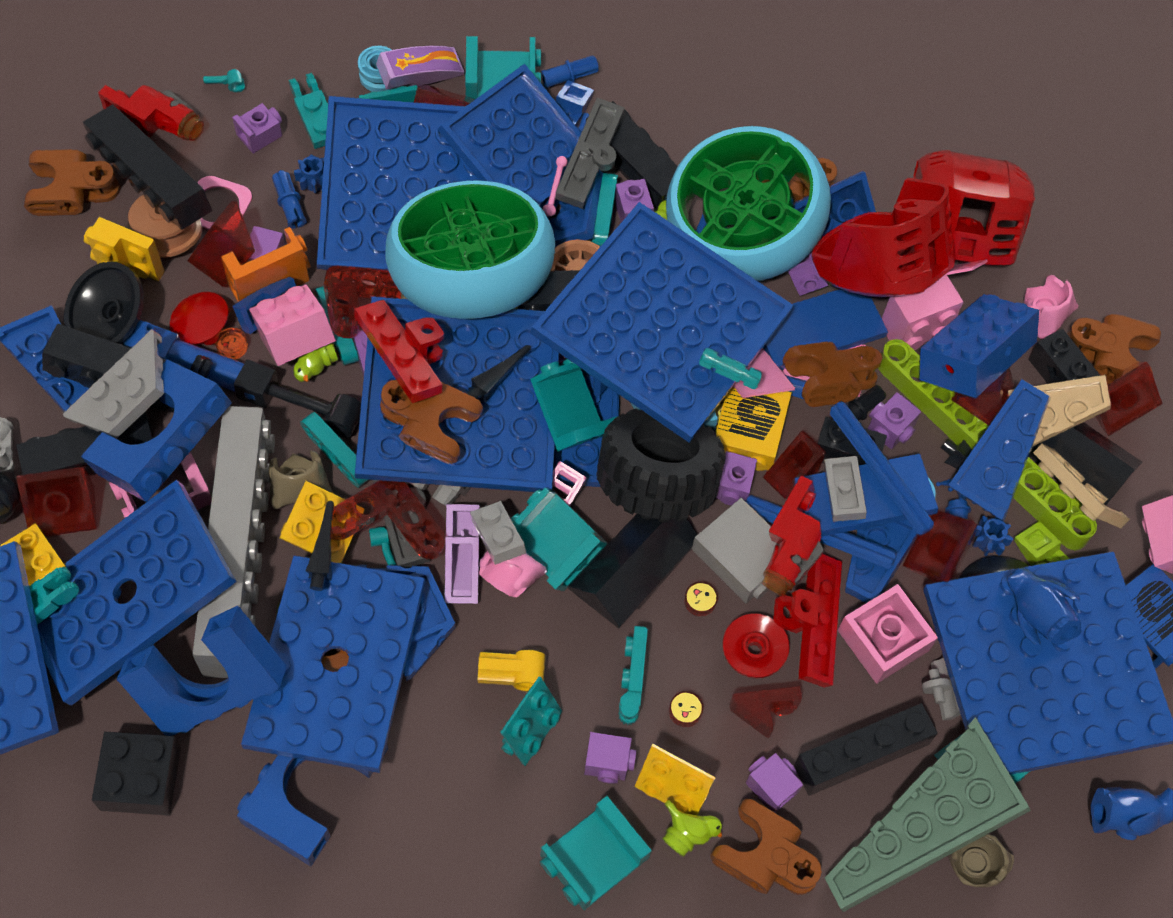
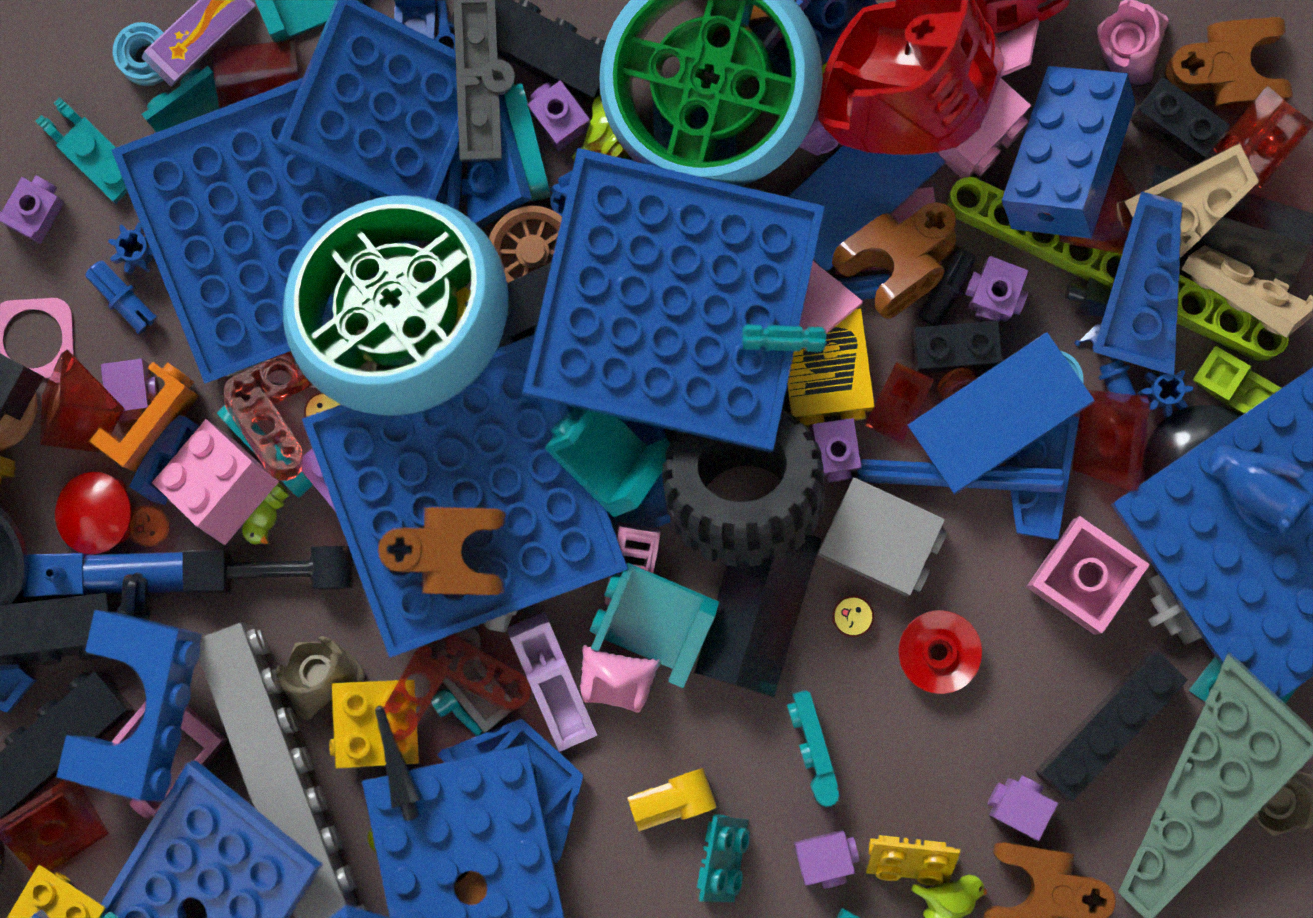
camera: 15 degrees left, 20 degrees up
light grey wing [63,329,164,438] -> none
teal beam [300,412,369,488] -> none
red plate [354,299,444,403] -> none
black piece [466,345,531,404] -> none
light grey plate [470,501,526,565] -> none
bright pink hinge [543,156,567,216] -> none
light yellow tile [669,691,703,727] -> none
clear red slope [729,686,802,738] -> none
red plate [762,475,824,596] -> none
red plate [773,554,842,688] -> none
light grey plate [824,456,867,522] -> none
blue axle [830,401,934,535] -> none

